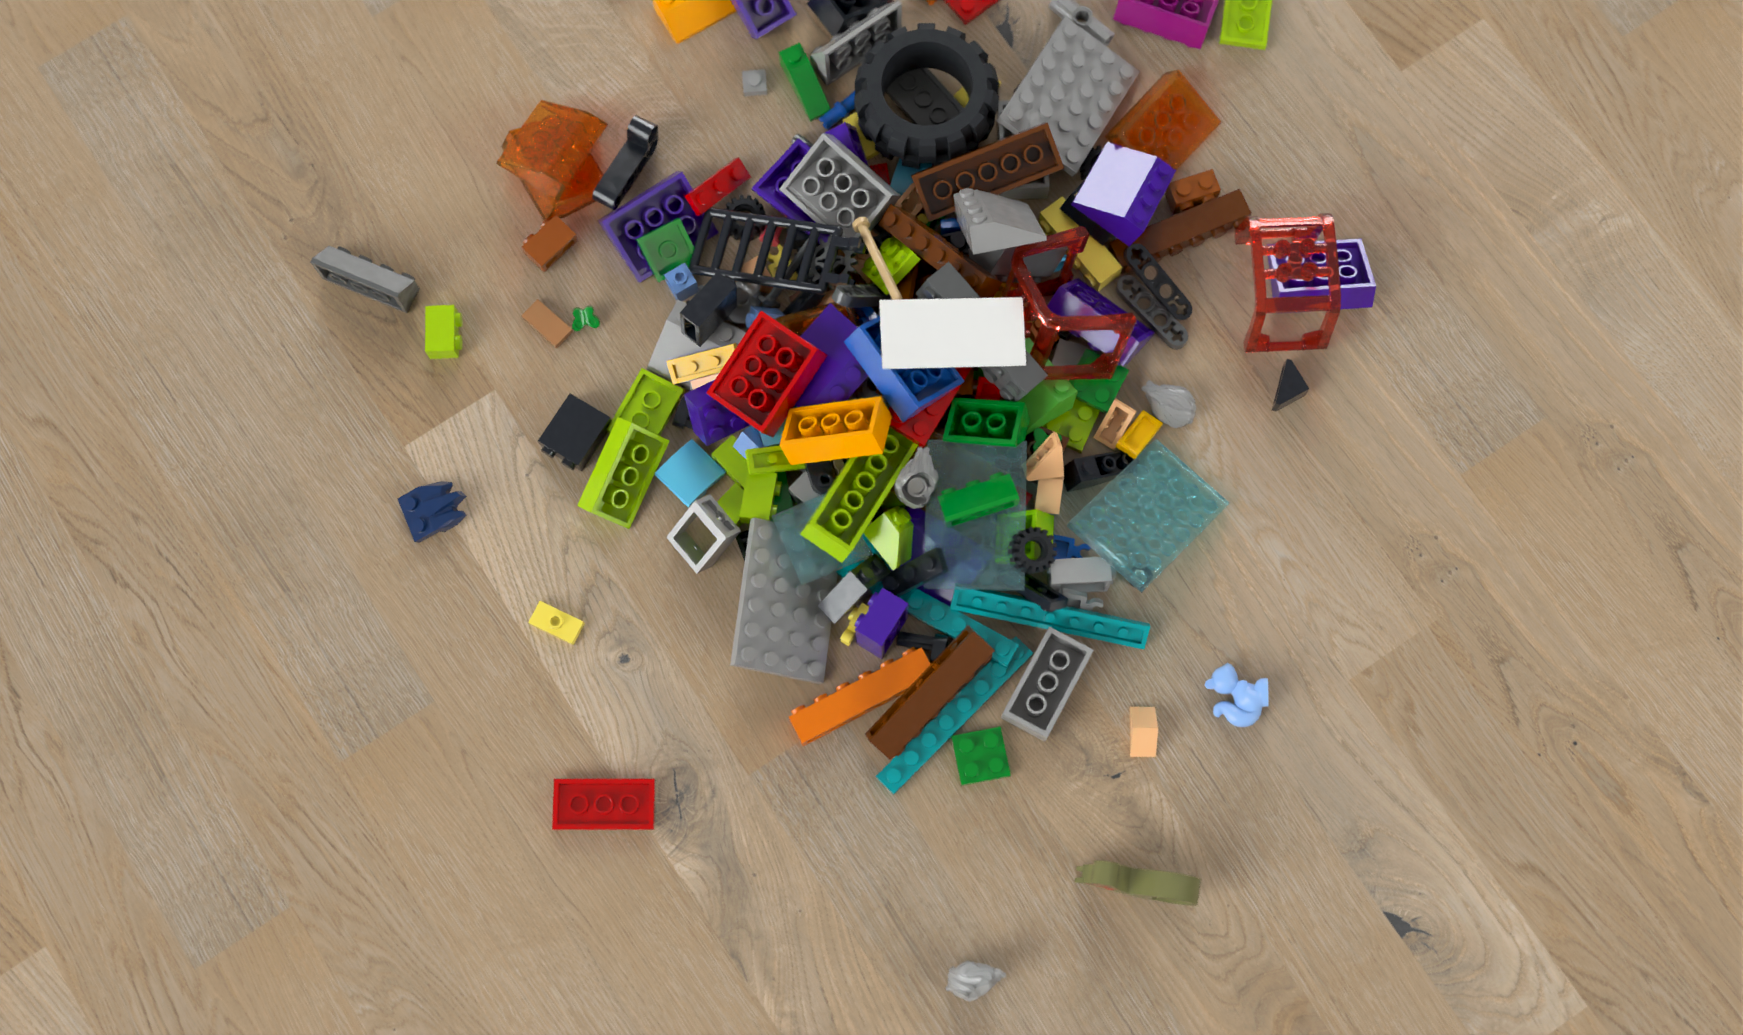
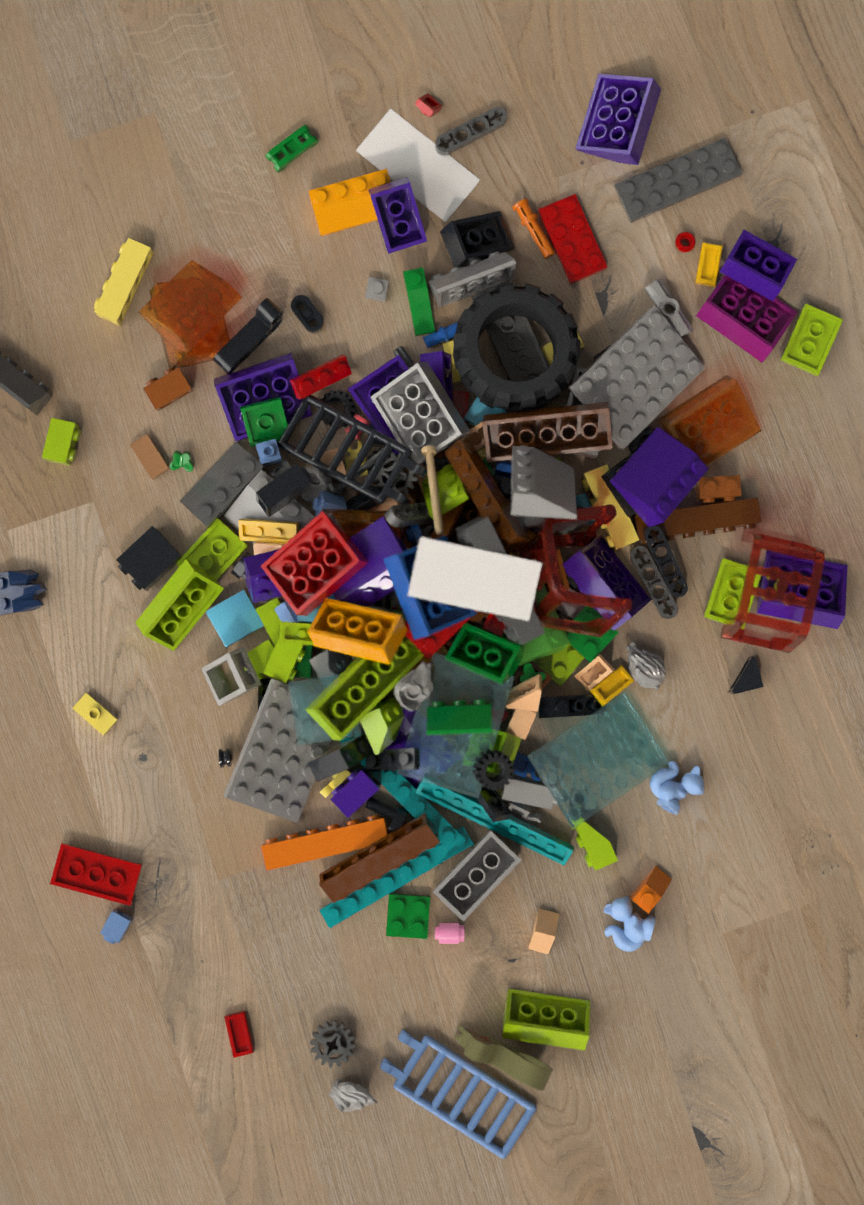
camera: 10 degrees right, 10 degrees up
none -> light yellow brick [94,238,154,326]
none -> medium blue brick [100,909,134,944]
none -> dark grey slope [180,442,266,528]
none -> black bush [218,748,232,768]
none -> red tile [224,1011,255,1058]
none -> black plate [291,295,324,333]
none -> dark grey gear [310,1020,356,1068]
none -> medium blue bar [380,1030,537,1159]
none -> bright pink brick [435,923,464,944]
none -> lime slope [502,989,590,1051]
none -> lime slope [567,811,618,871]
none -> orange slope [629,865,672,914]
none -> light blue animal [650,761,705,815]
none -> lime plate [703,558,762,630]

